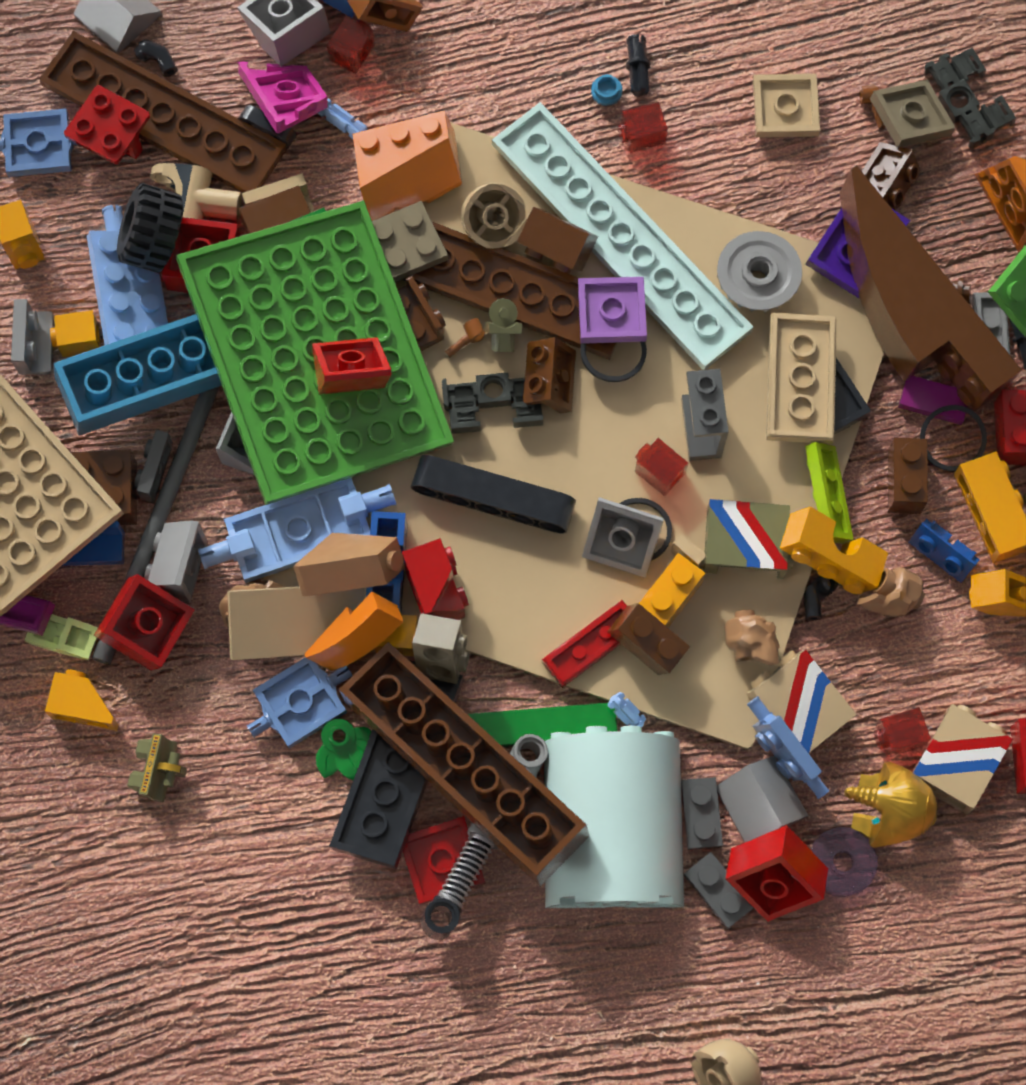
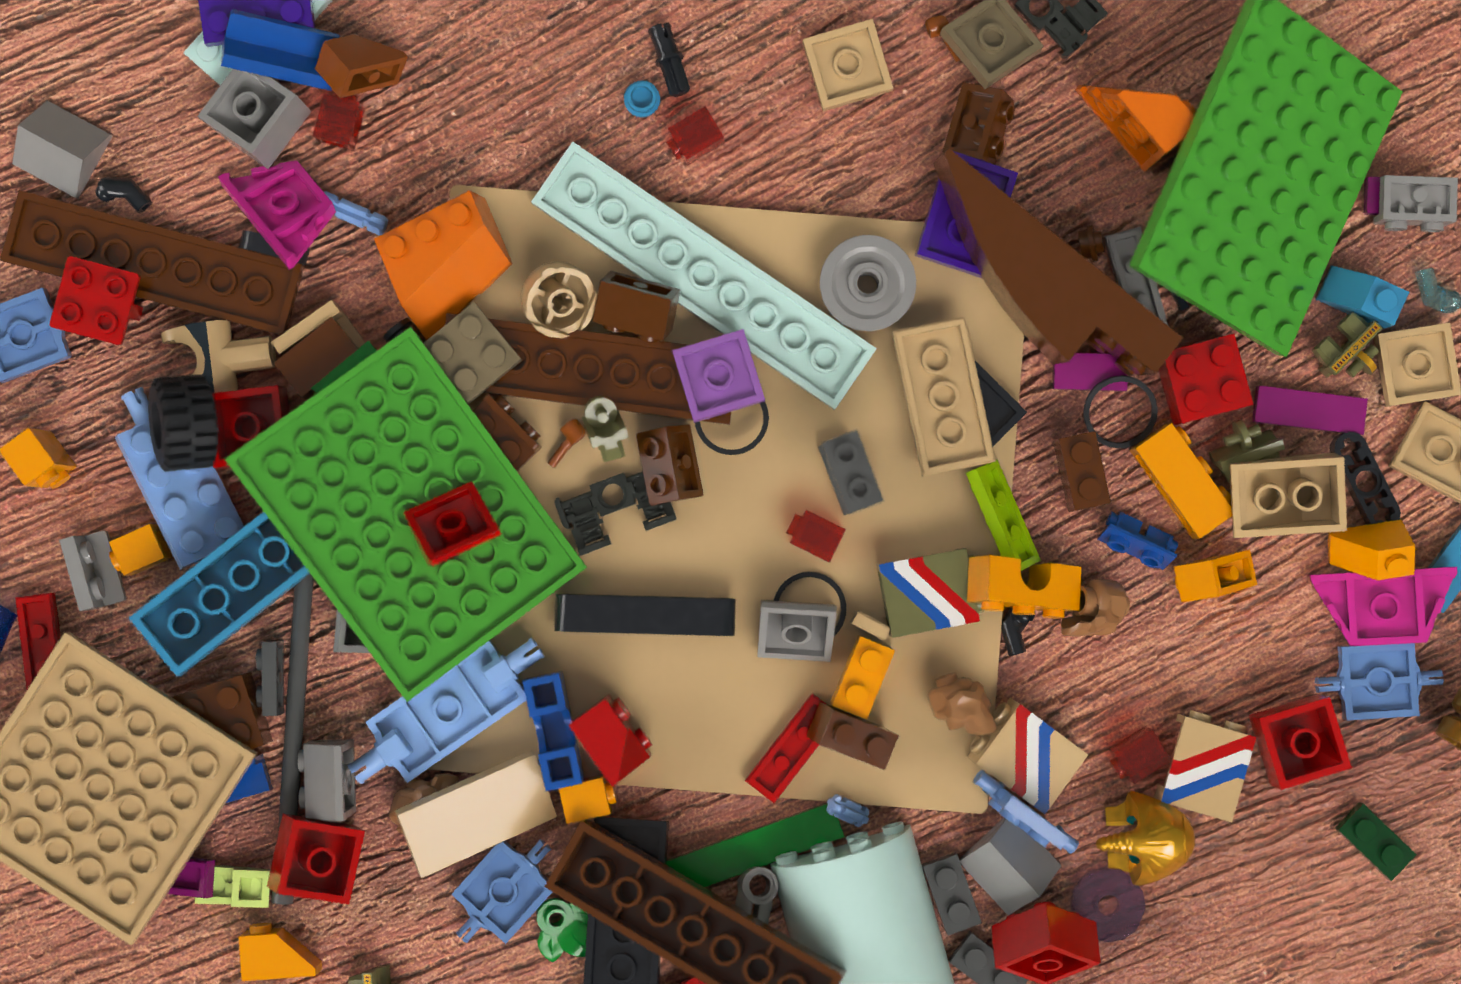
camera: 20 degrees left, 15 degrees up
medium nougat slope [293,532,405,596] -> none
orange slope [304,591,403,671] -> none
dark tan brick [412,613,469,684] -> none

